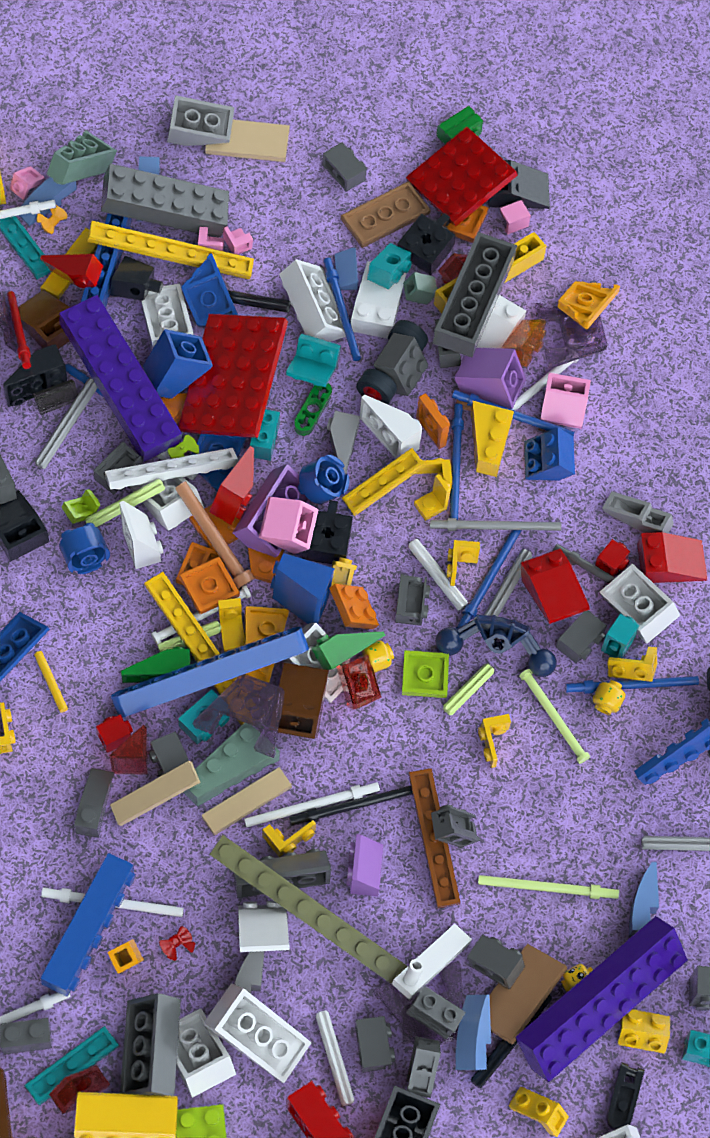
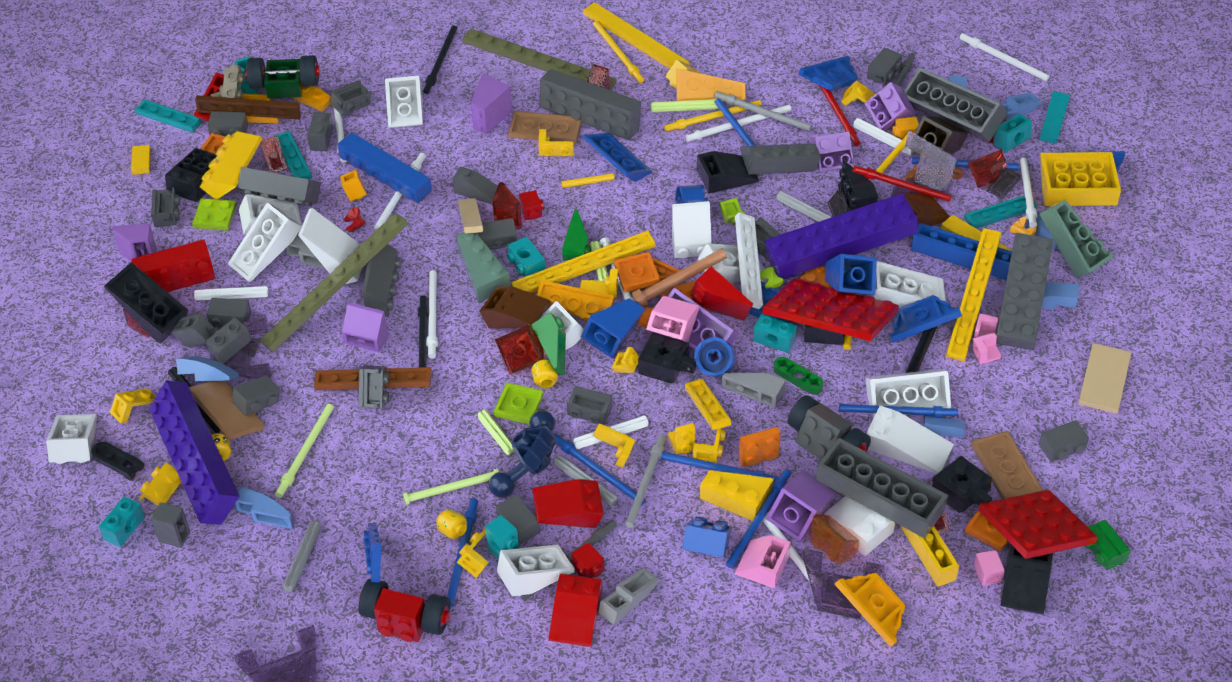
camera: 110 degrees right, 15 degrees down
red slope [40,254,103,288] -> none
yellowish green axle [85,479,165,527] -> none
black torso [110,256,163,301] -> none
beam [110,627,309,718] -> none
light grey slope [167,95,235,146] -> none
clear purple wing [193,674,285,758] -> none
tan tile [202,767,292,836] -> none
yellow bracket [262,820,316,857] -> none
teal bracket [286,333,341,387] -> none
orange plate [329,584,379,630] -> none
white slope [360,395,422,459] -> none
teal brick [367,243,412,290] -> none
white piece [392,924,472,1000] -> none
sand green brick [403,272,438,305] -> none
yellow bracket [478,714,511,768] -> none

